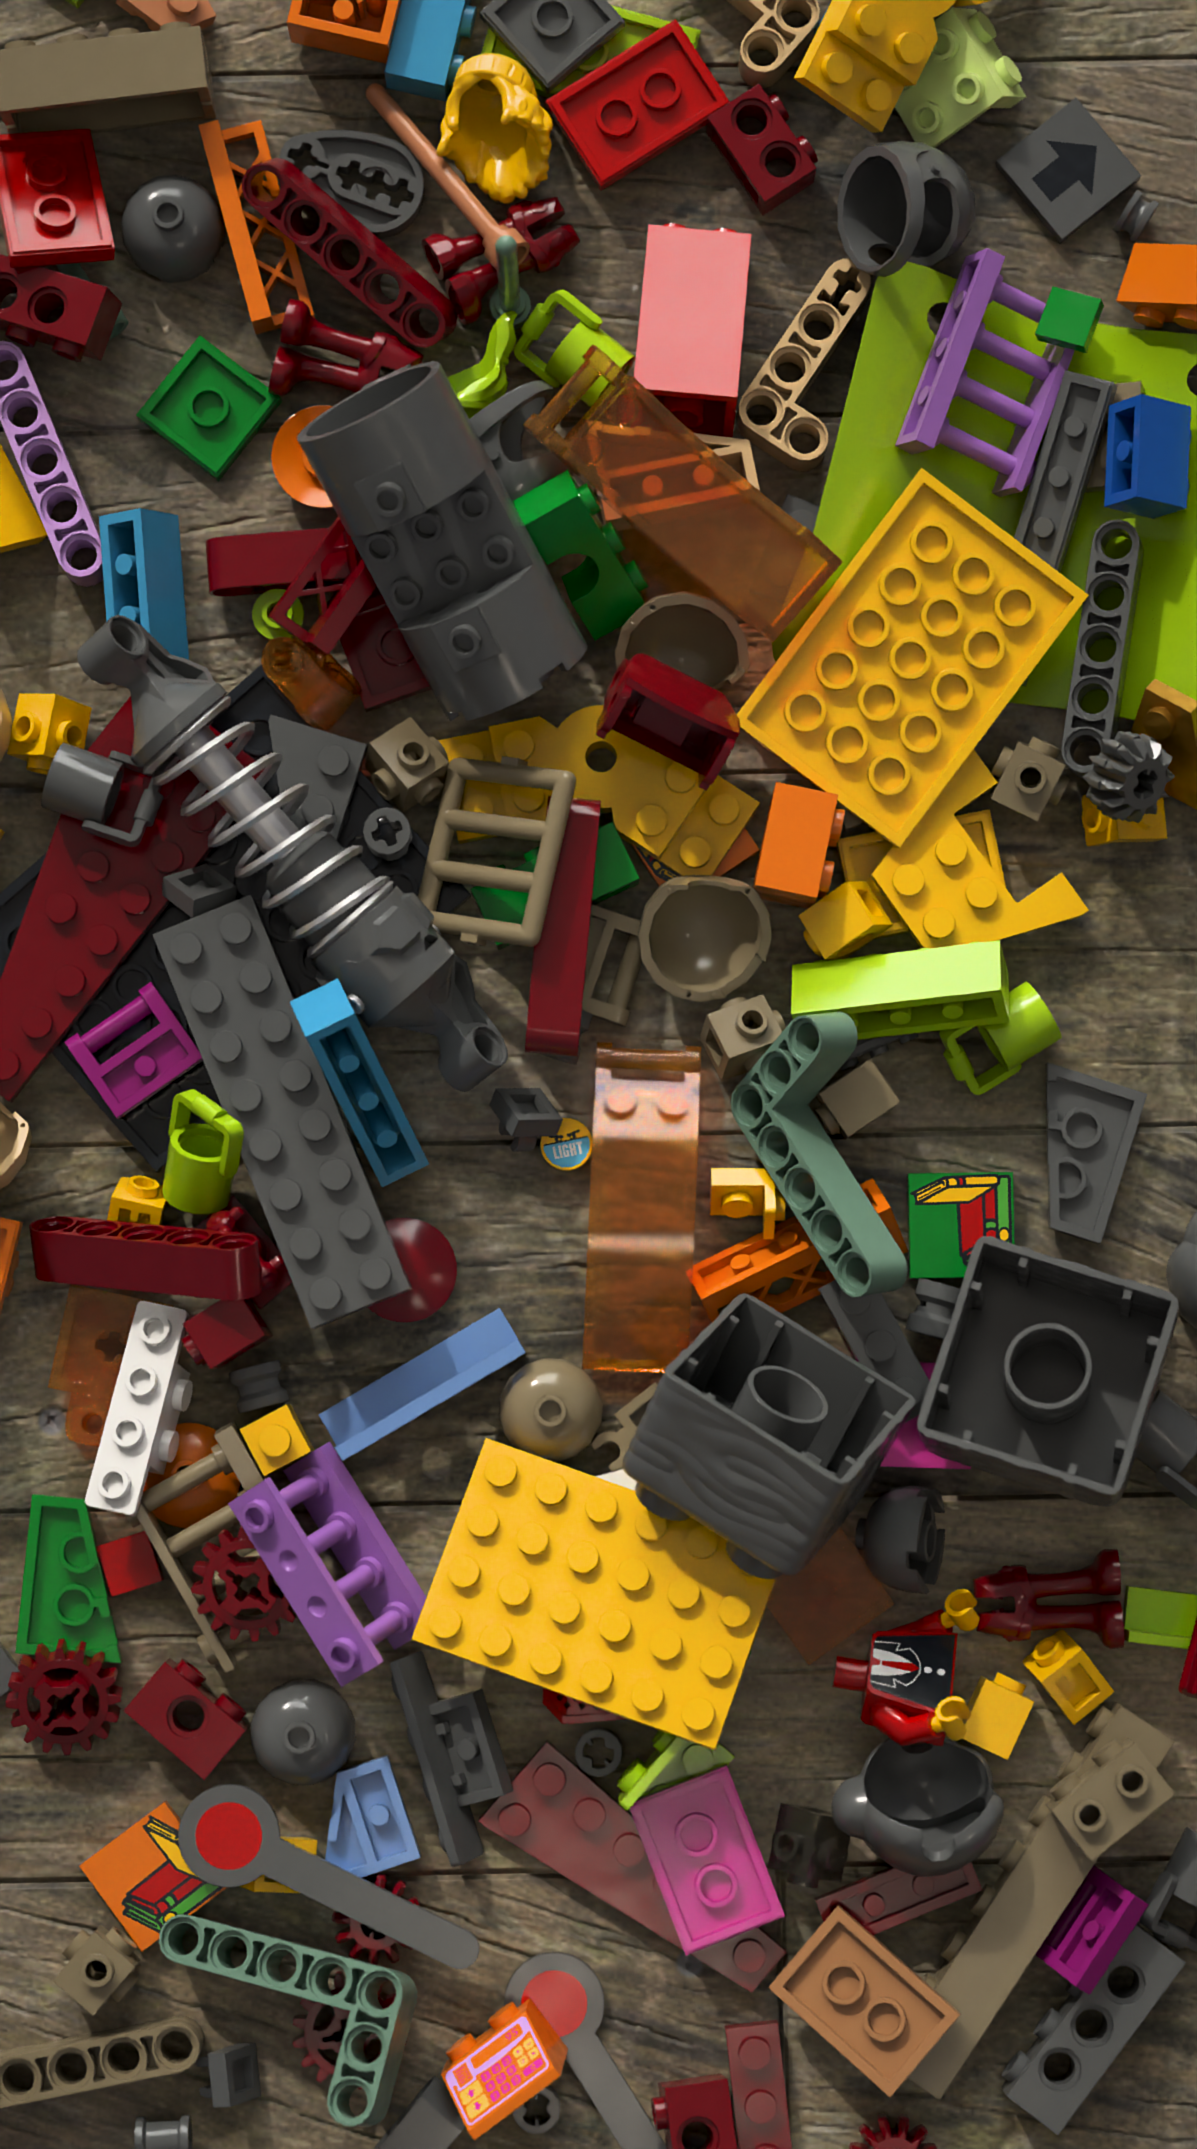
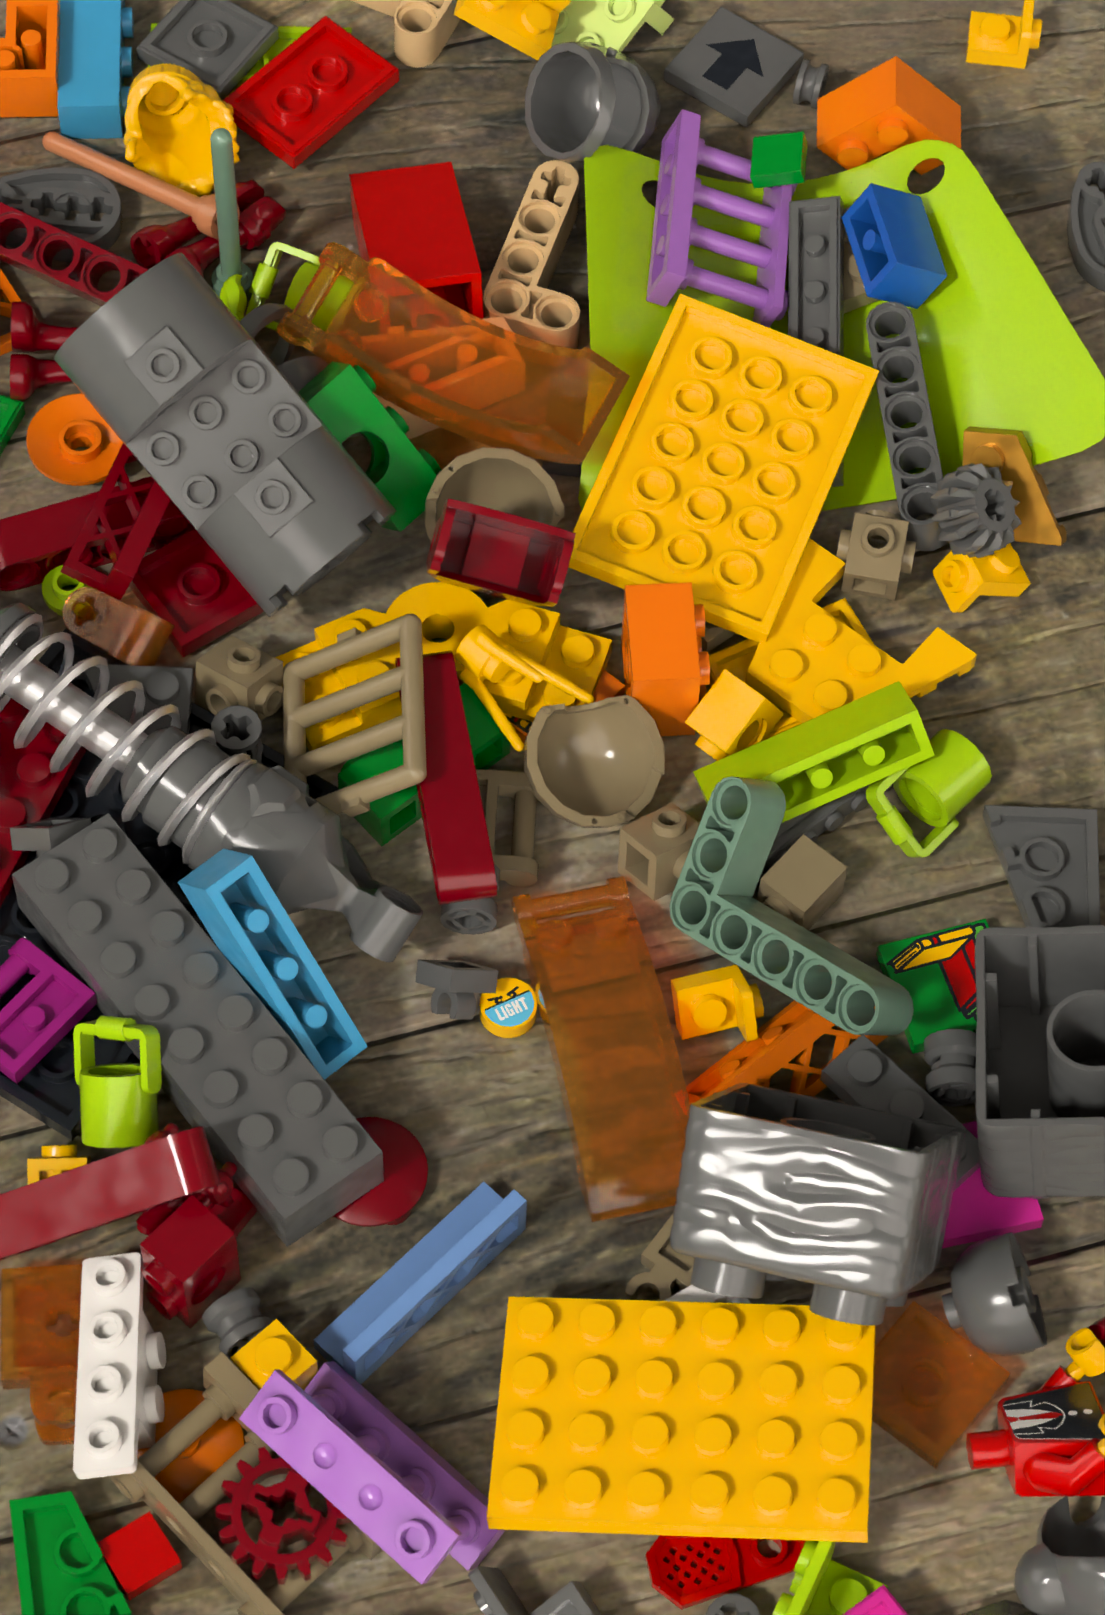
camera: 15 degrees left, 25 degrees down
dark tan cylinder [499,1358,603,1463] -> none
dark red brick [706,84,818,216] -> none
none -> yellow plant [455,625,595,752]

